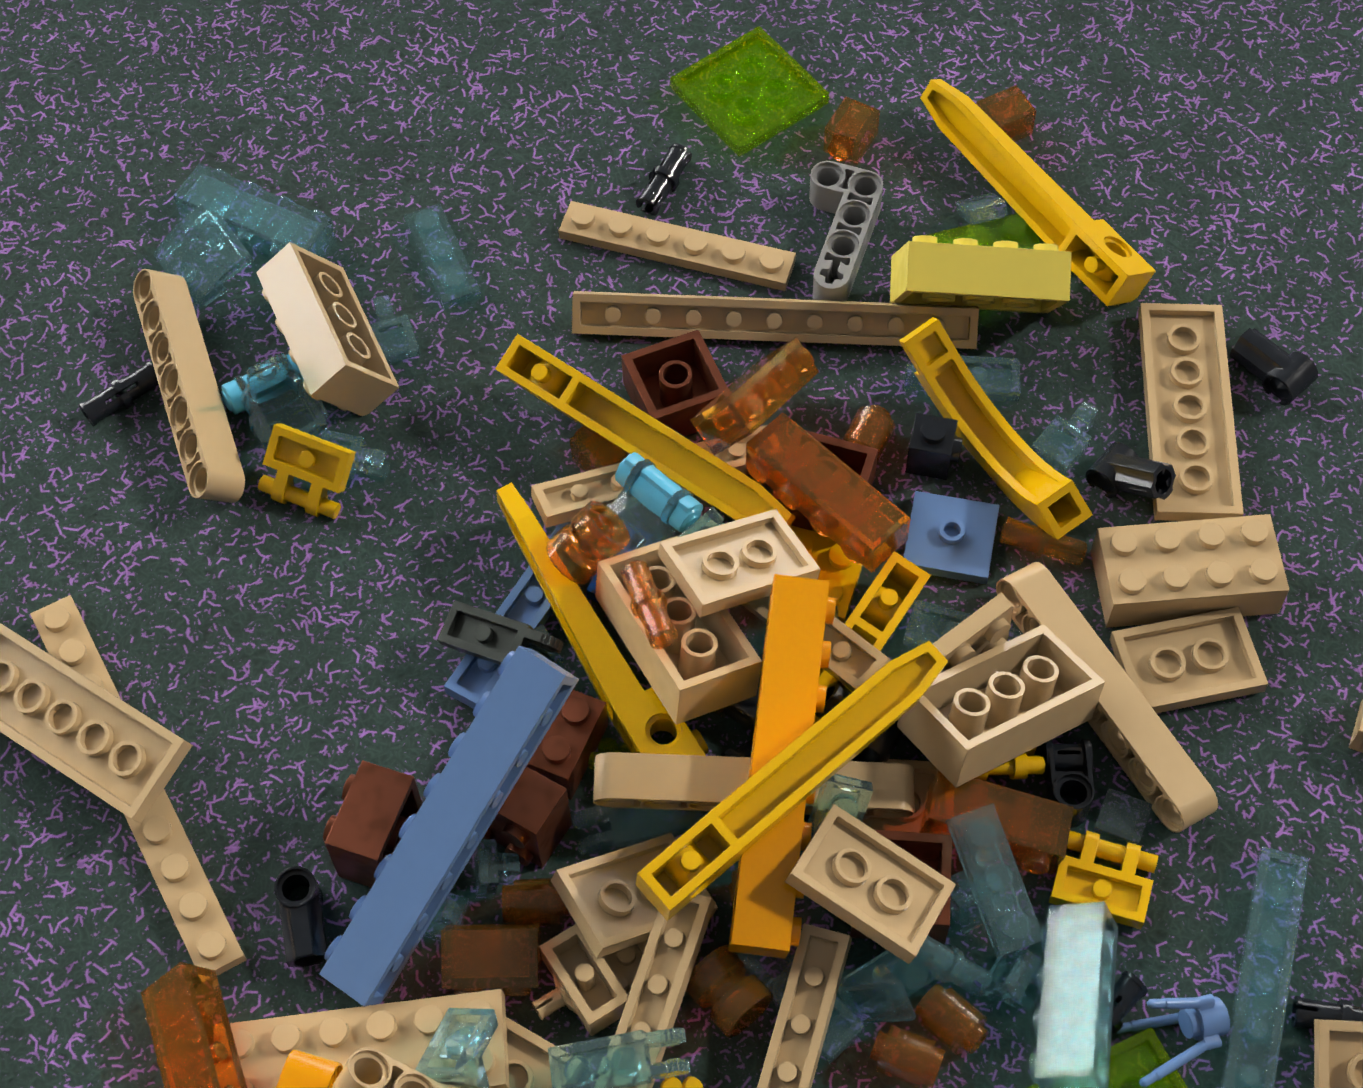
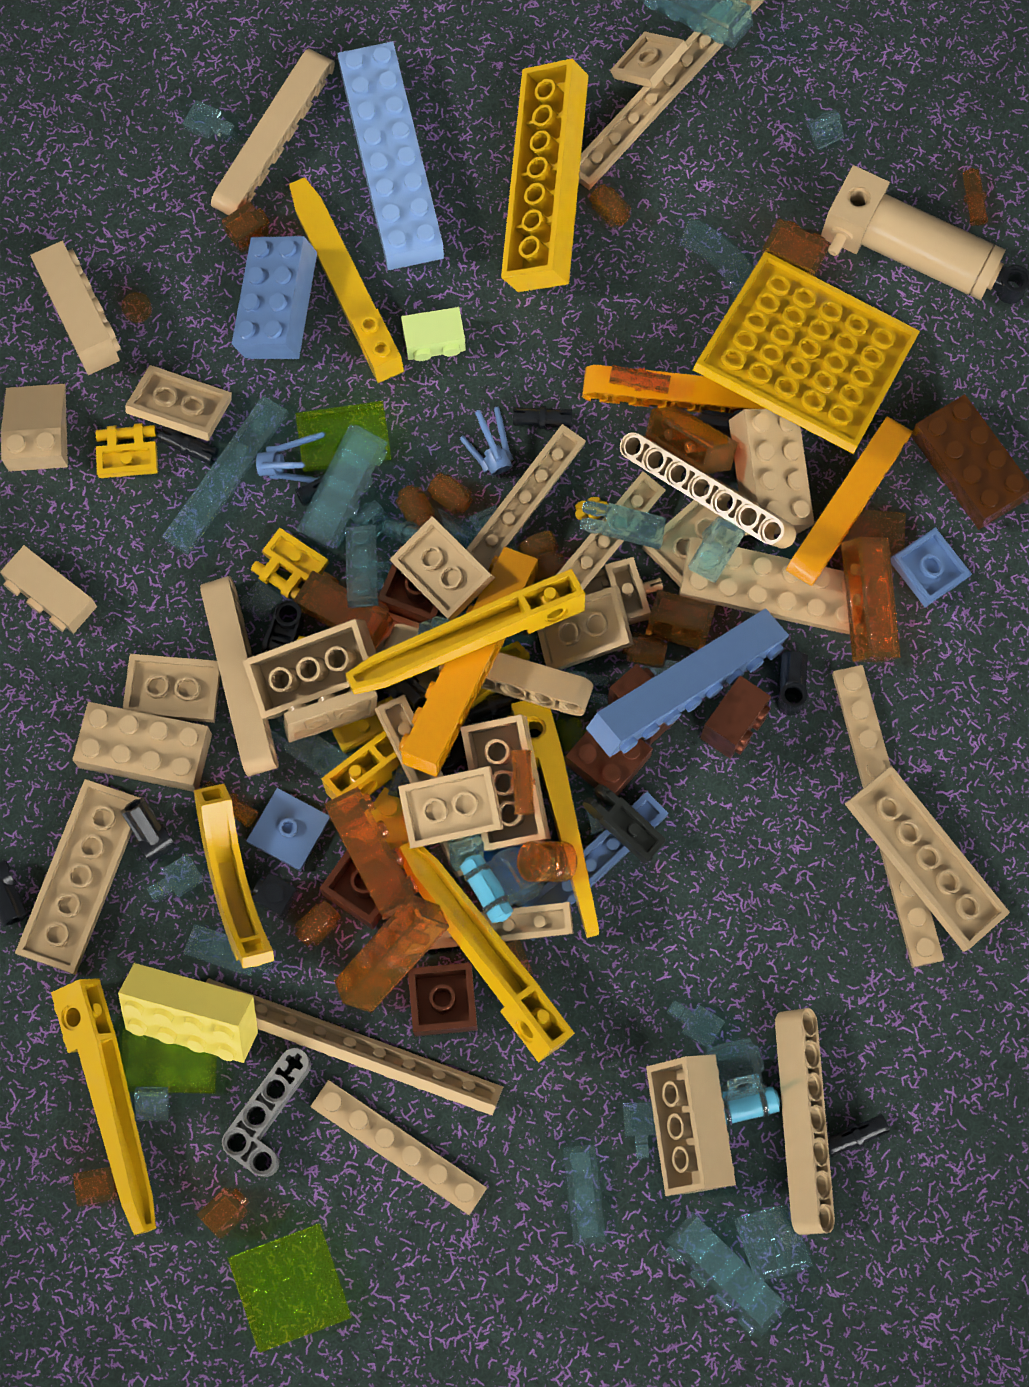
camera: 165 degrees left, 15 degrees up
yellow plate [258,423,356,519] -> none
black pin [636,143,692,216] -> none

